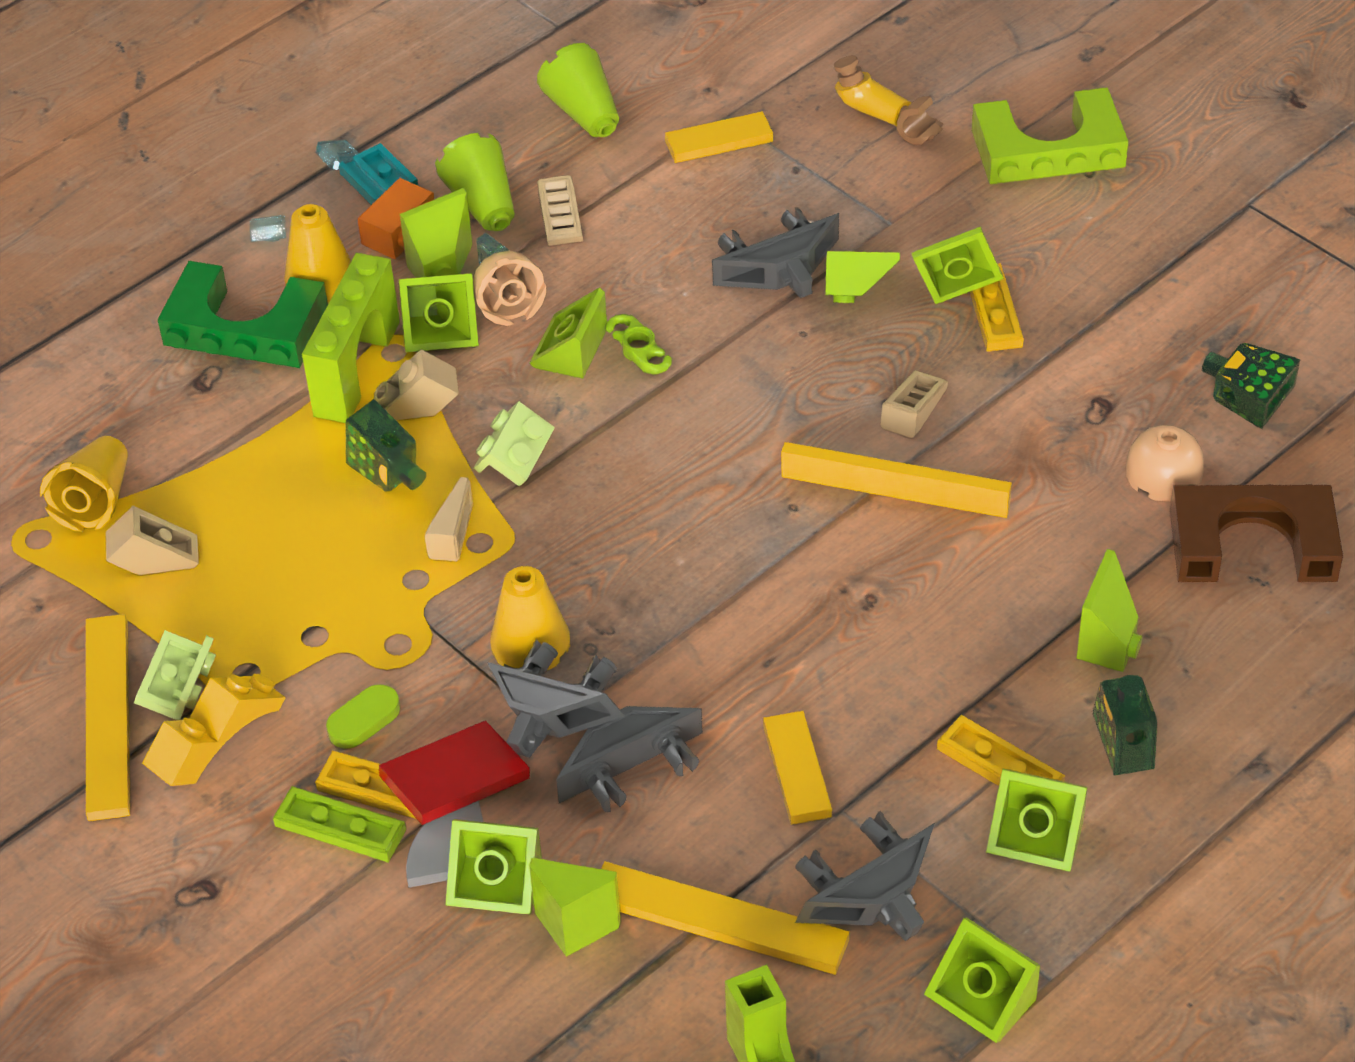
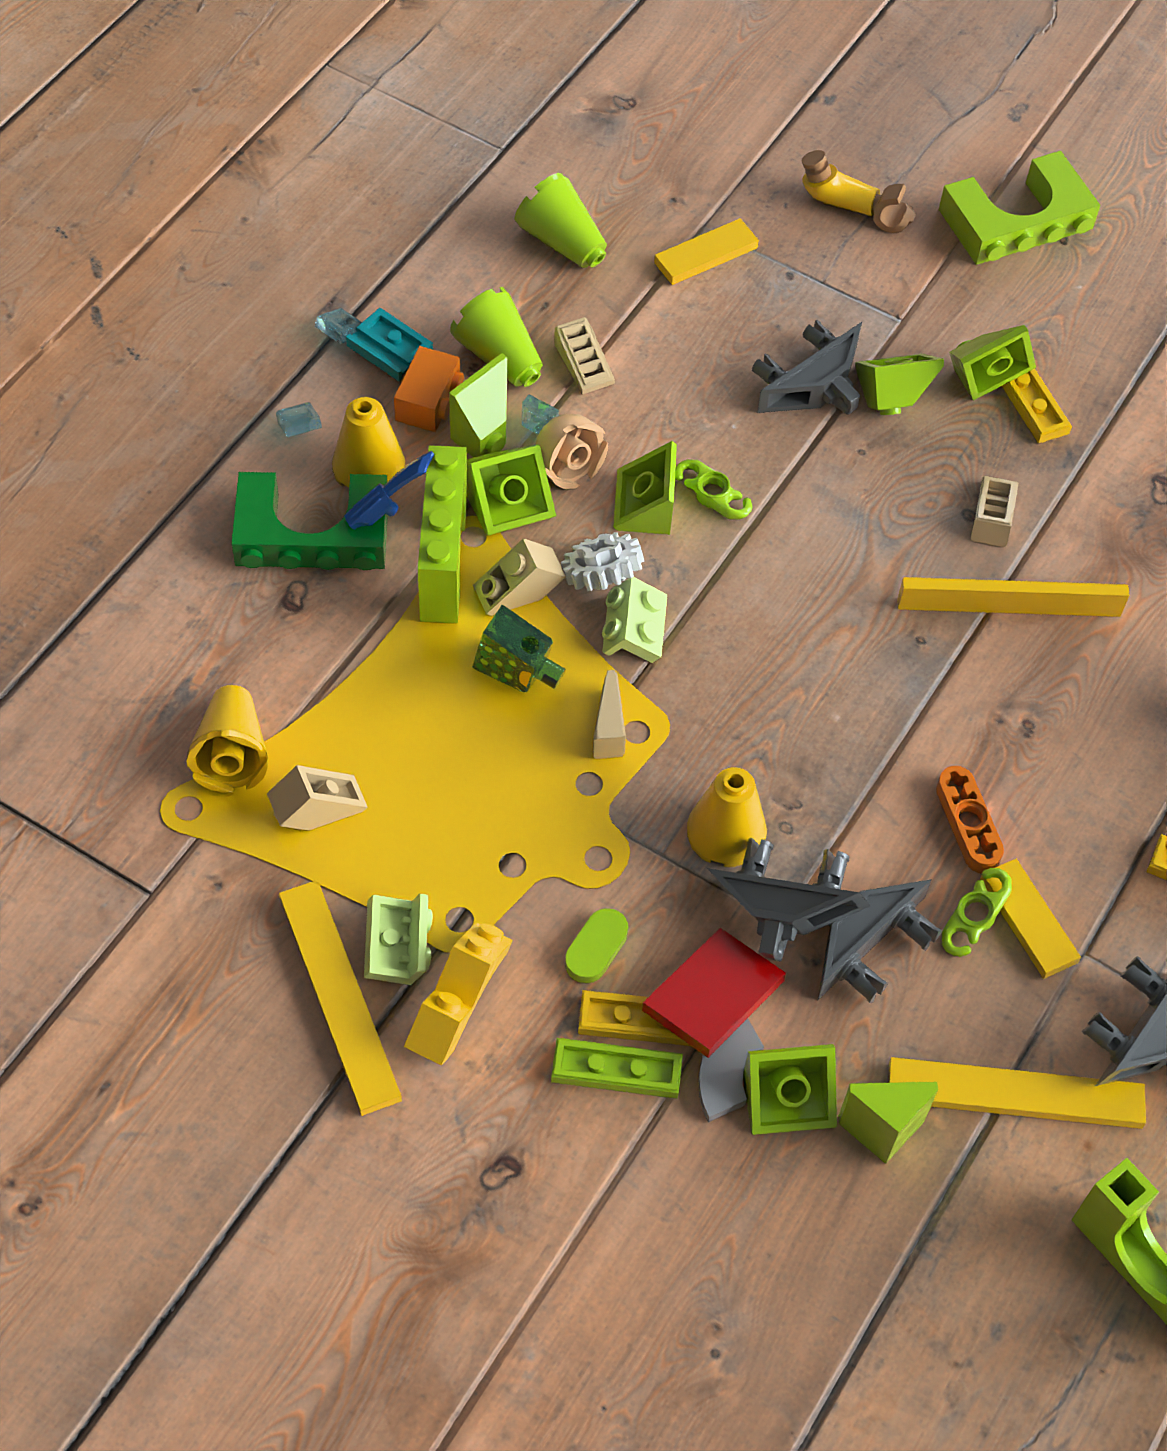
camera: 20 degrees left, 10 degrees up
none -> blue piece [344,451,434,530]
none -> white gear [561,532,644,591]
none -> orange beam [936,766,1004,873]
none -> lime piece [941,868,1012,957]

